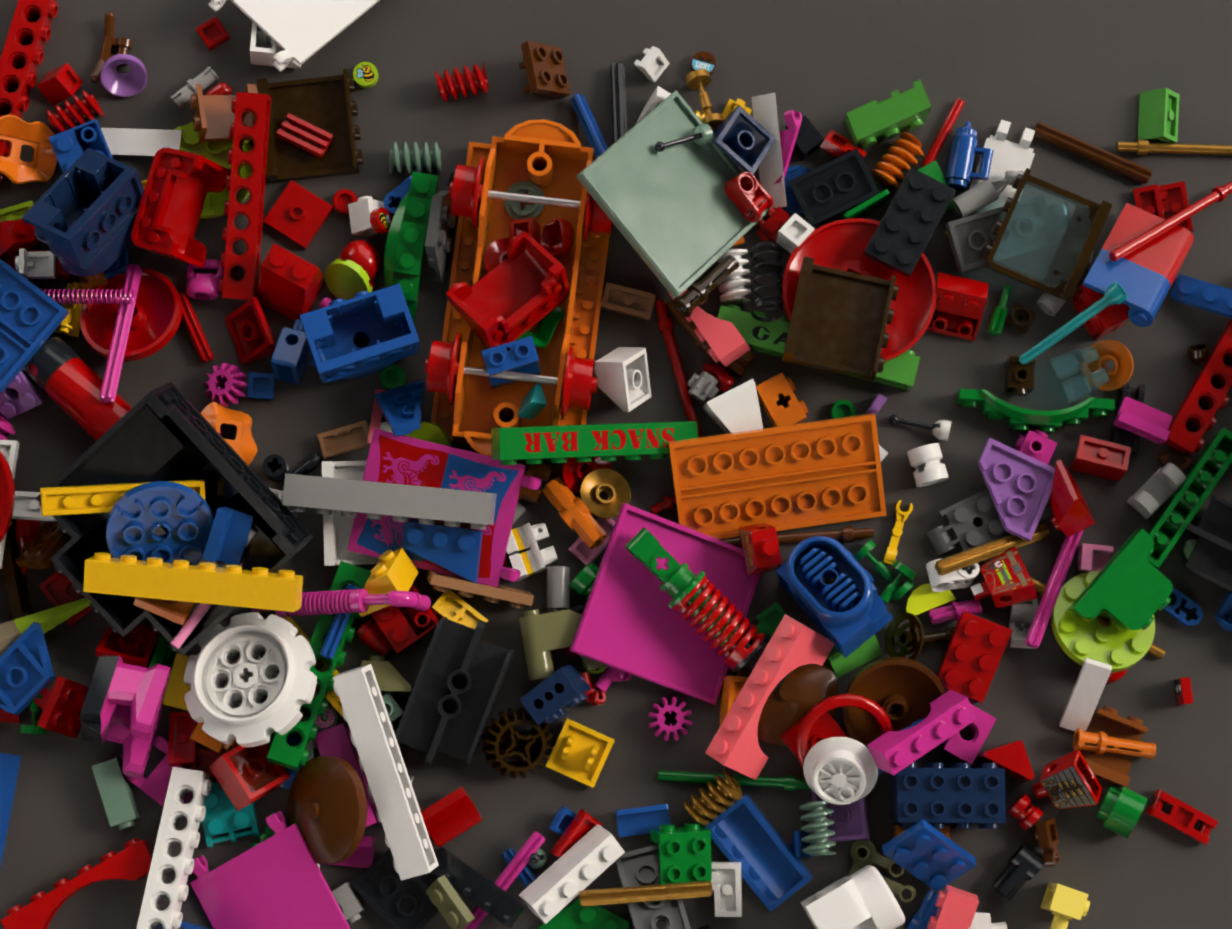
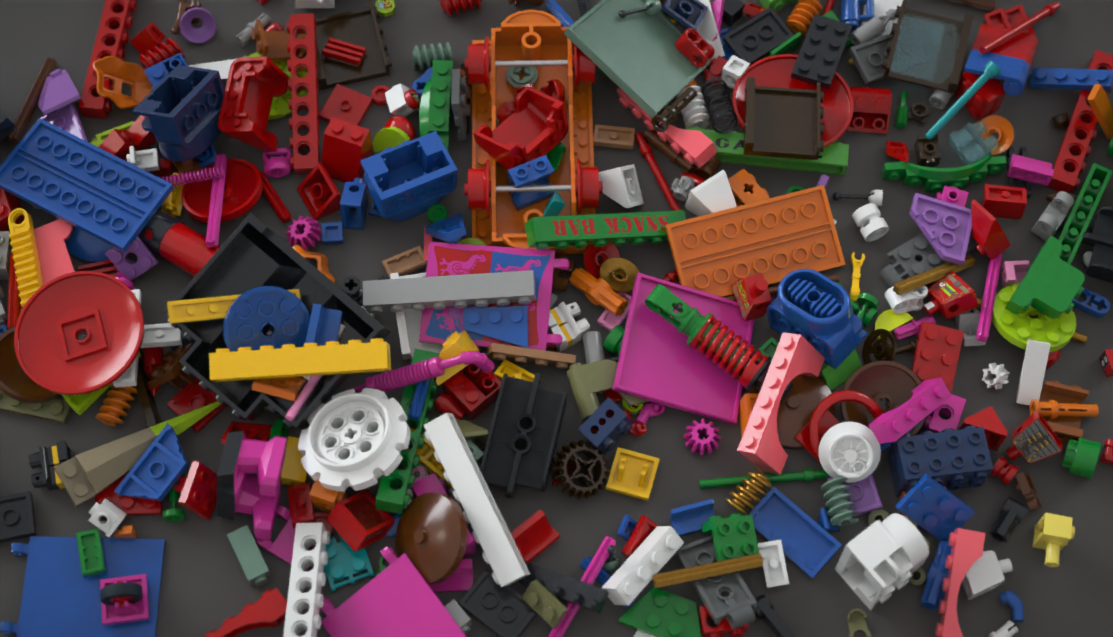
camera: 10 degrees left, 15 degrees down
none -> red tile [885,141,909,162]
none -> white gear [982,363,1010,390]

